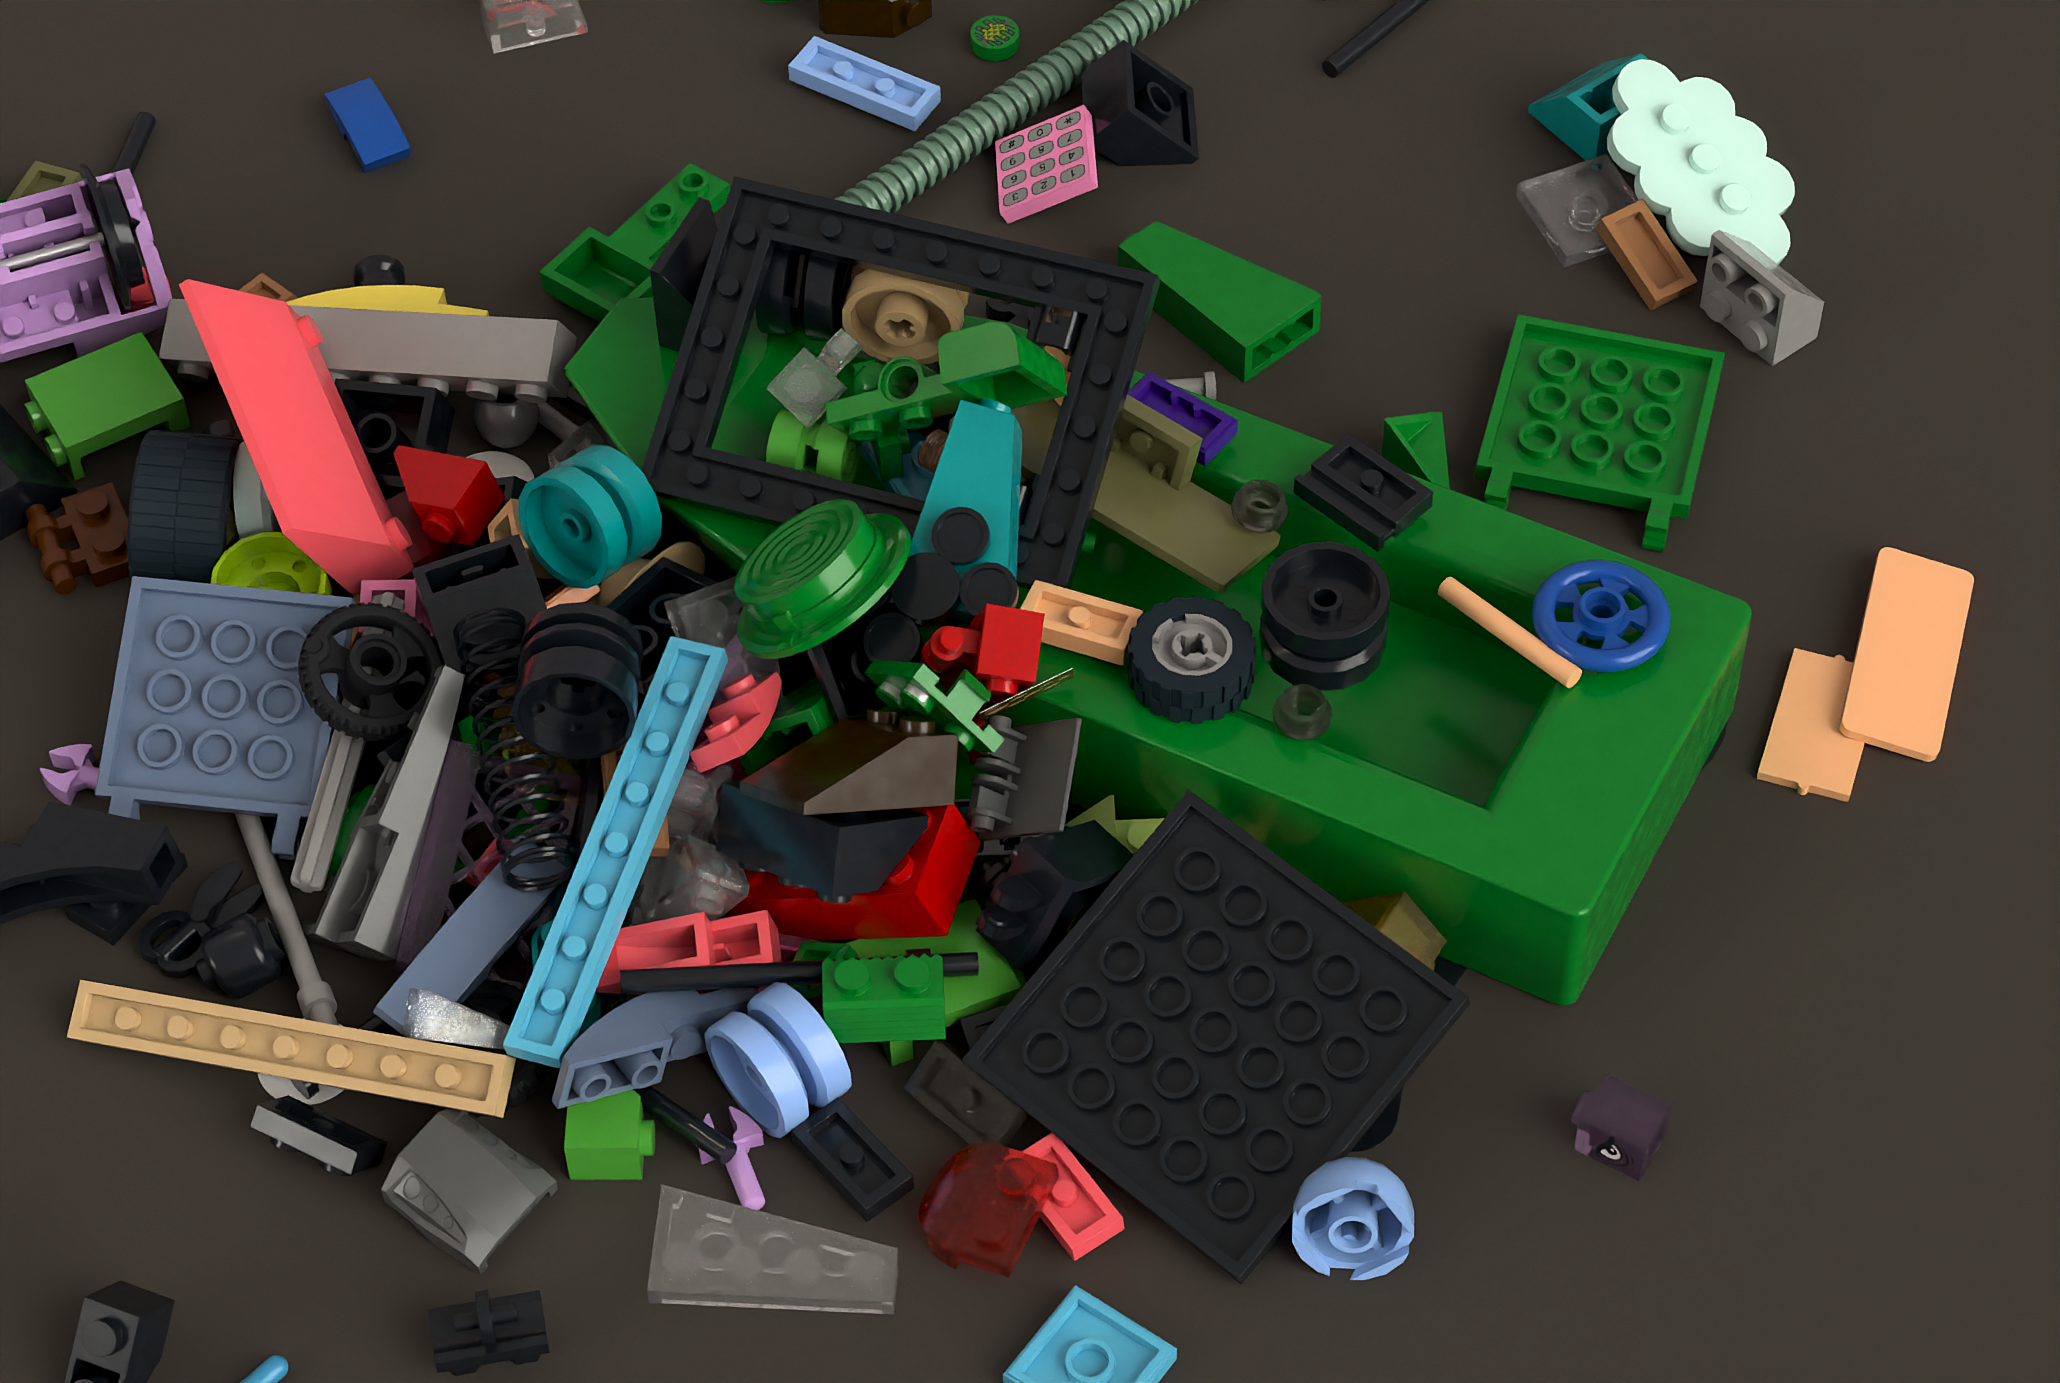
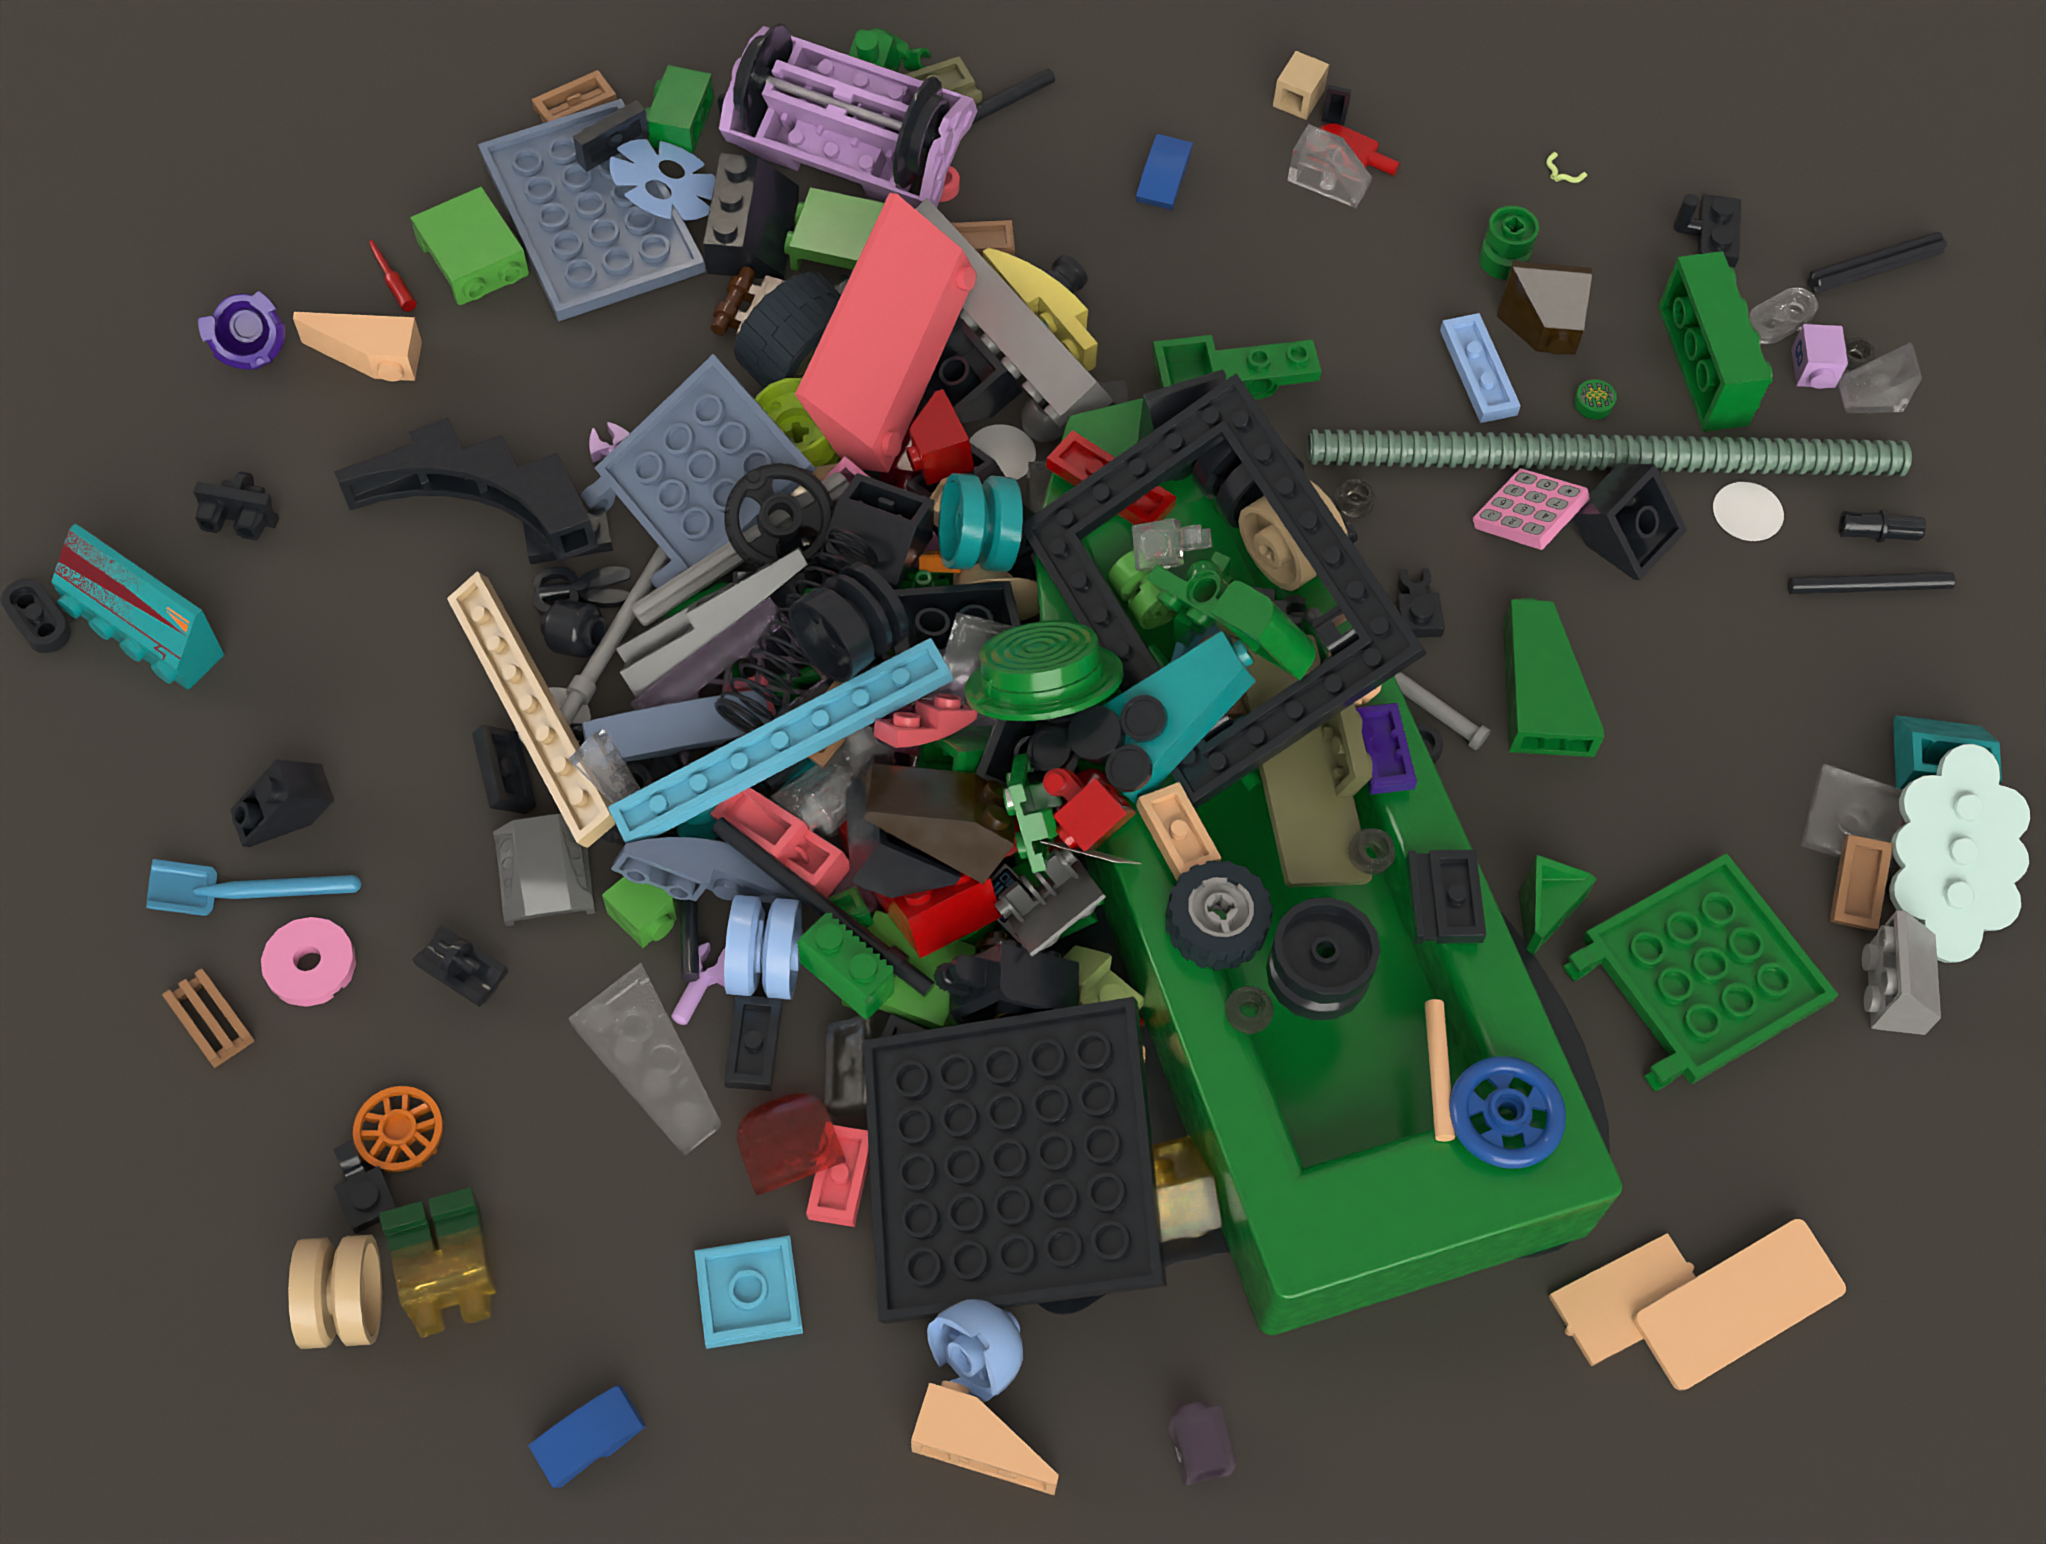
camera: 40 degrees right, 10 degrees up
none -> light nougat slope [911,1381,1059,1495]
none -> red plate [1046,430,1177,535]
none -> white sticker [1713,482,1784,541]

